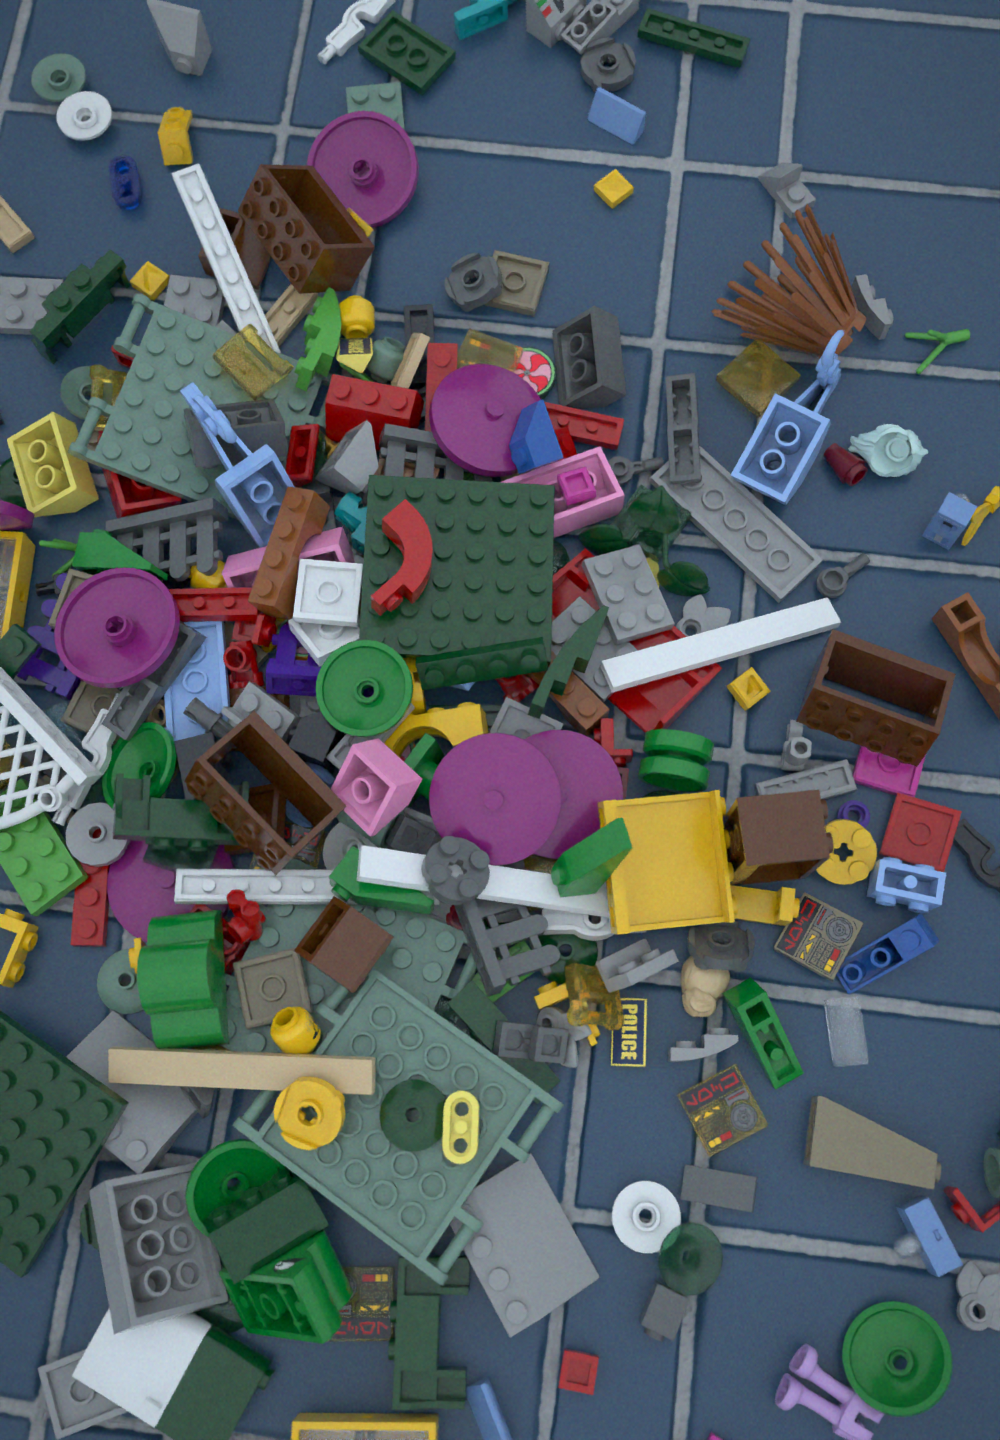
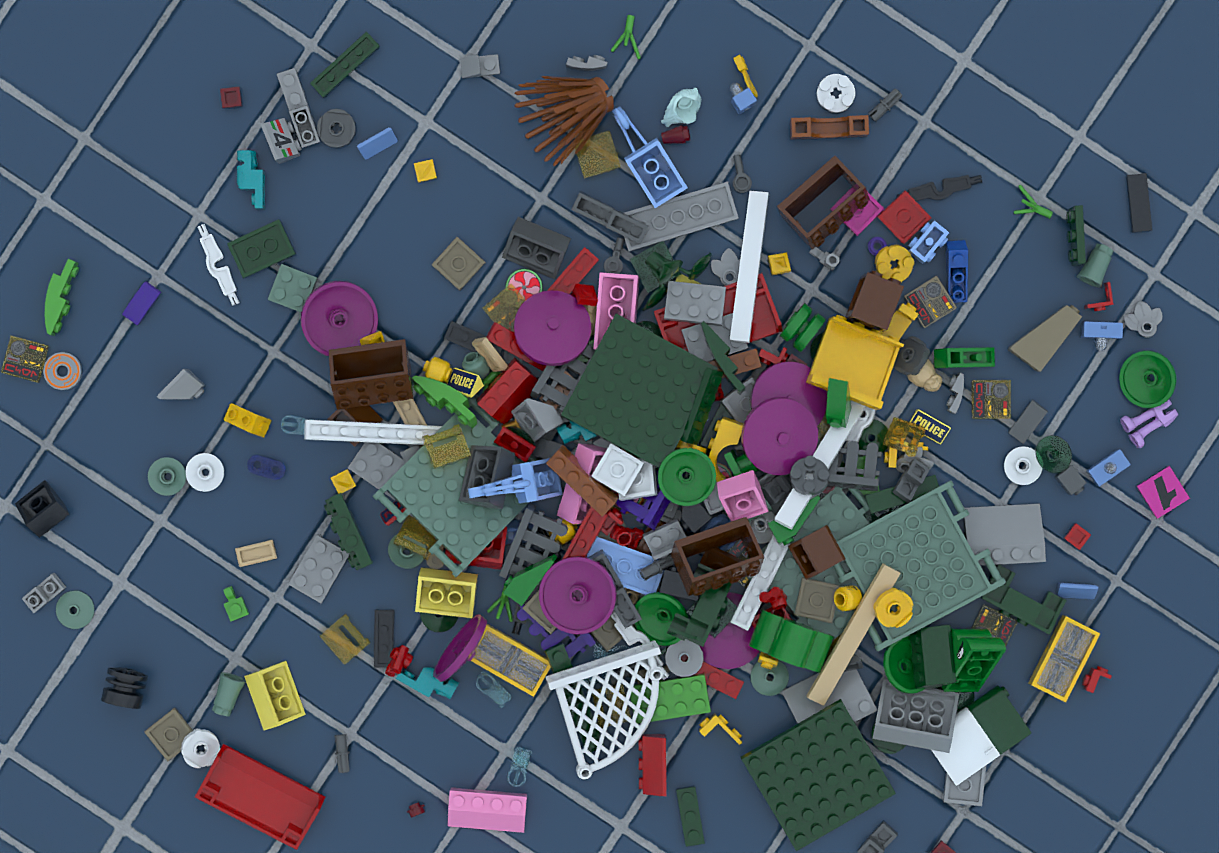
camera: 65 degrees left, 15 degrees up
red arch [371,499,433,616] -> none
dark green dish [380,1079,446,1151] -> none
light yellow plate [442,1091,480,1164] -> none
dark grey plate [444,253,502,312] -> none
blue slope [509,399,564,474] -> none
dark pink tile [557,466,596,505] -> none
light grey bracket [596,939,678,993] -> none
light grey plate [755,759,857,799] -> none
clear plate [824,996,869,1067] -> none
none -> medium blue piece [1086,449,1131,487]

